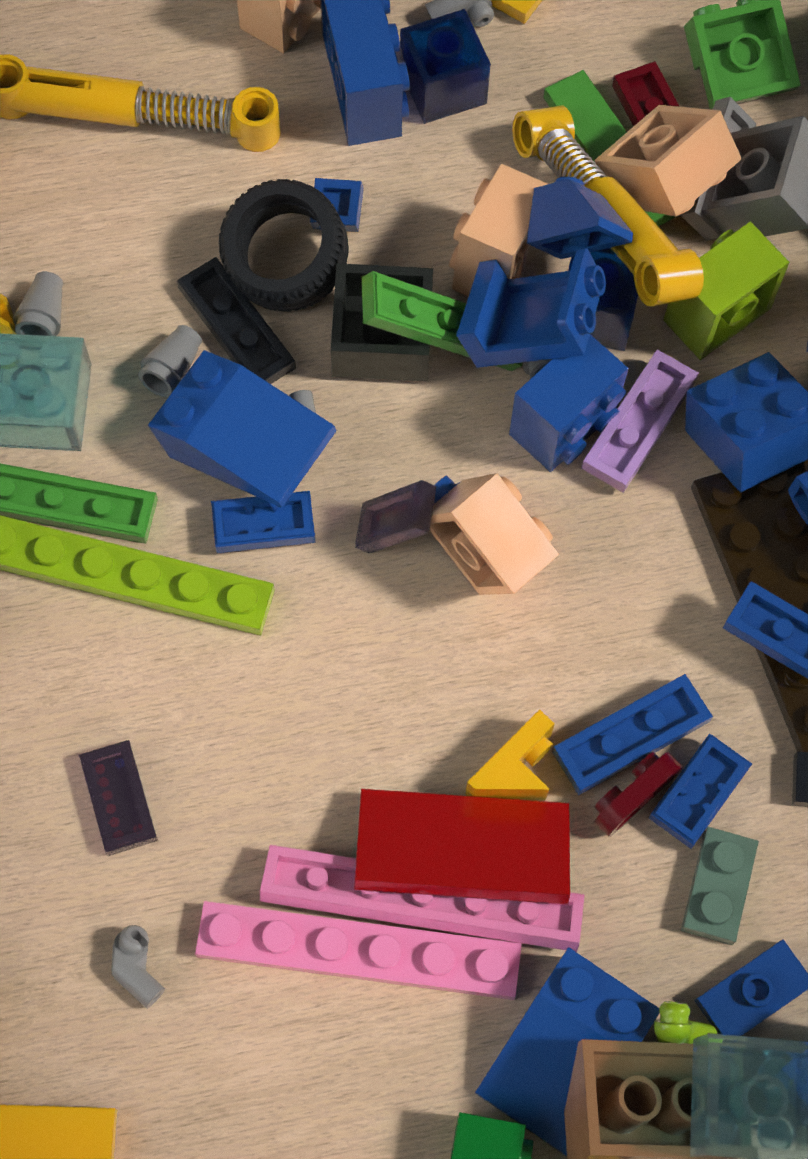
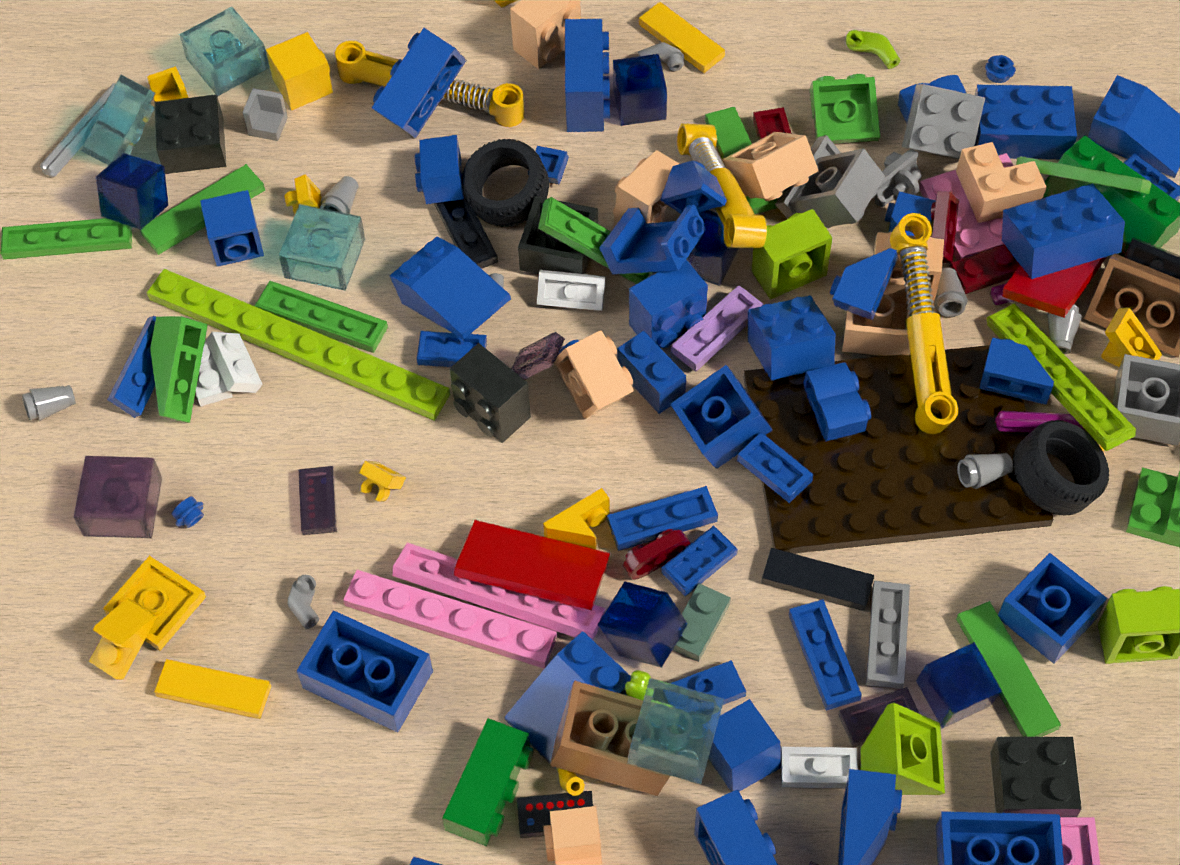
camera: 15 degrees right, 10 degrees down
light grey cone [138,325,202,397] -> none
none -> blue brick [297,610,433,733]
none -> yellow tile [359,461,406,502]
none -> blue brick [372,28,467,138]
none -> blue brick [415,135,464,204]
none -> pearl dark grey brick [449,343,531,443]
none -> white plate [537,270,606,311]
none -> clear blue head [597,581,688,668]
none -> blue brick [617,331,686,414]
none -> blue brick [670,365,772,469]

